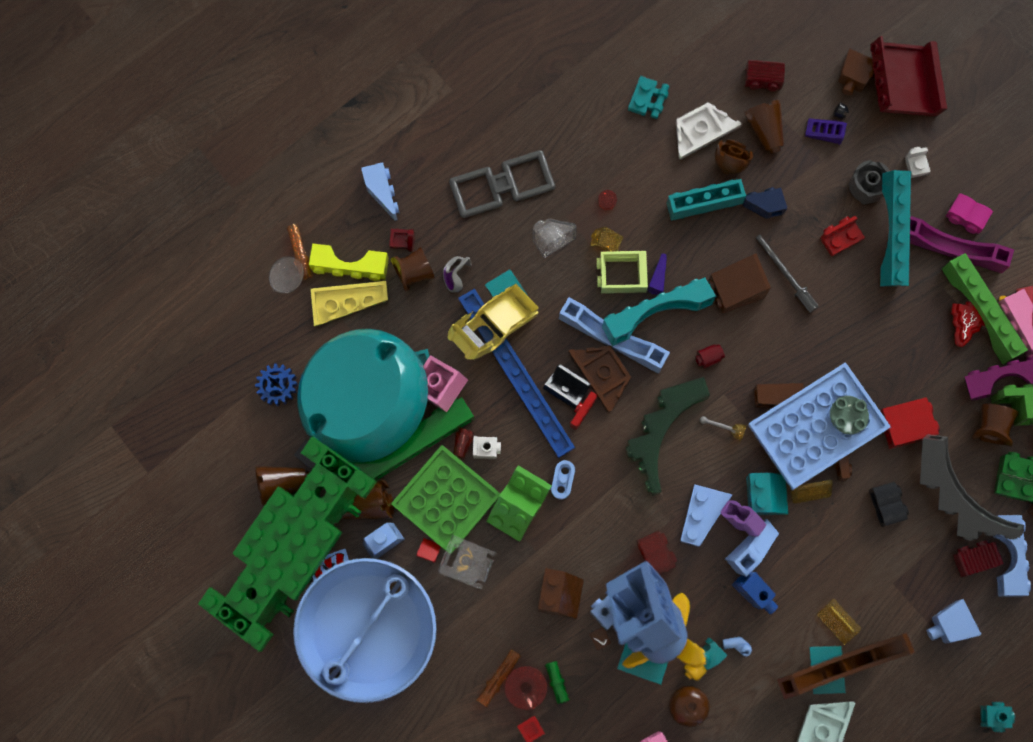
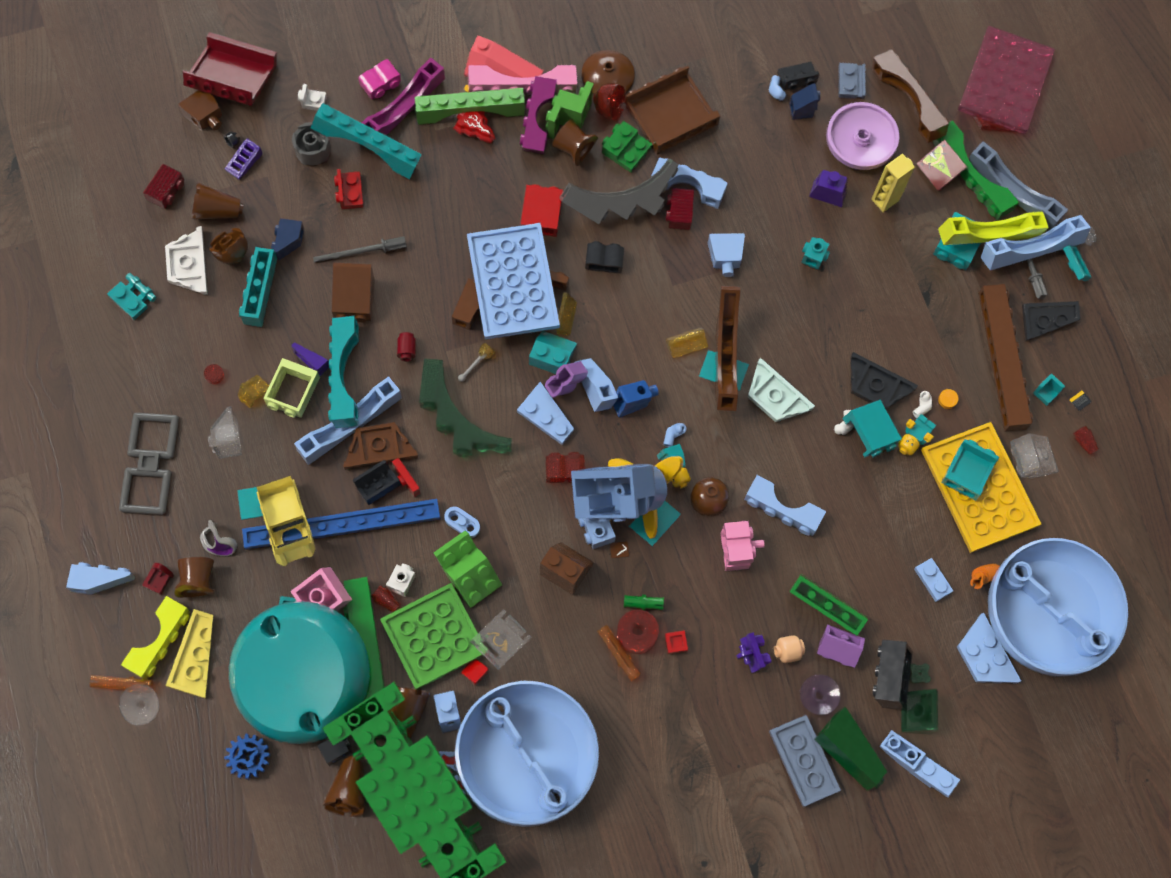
camera: 75 degrees left, 5 degrees down
sand green dish [830,396,869,434] -> none

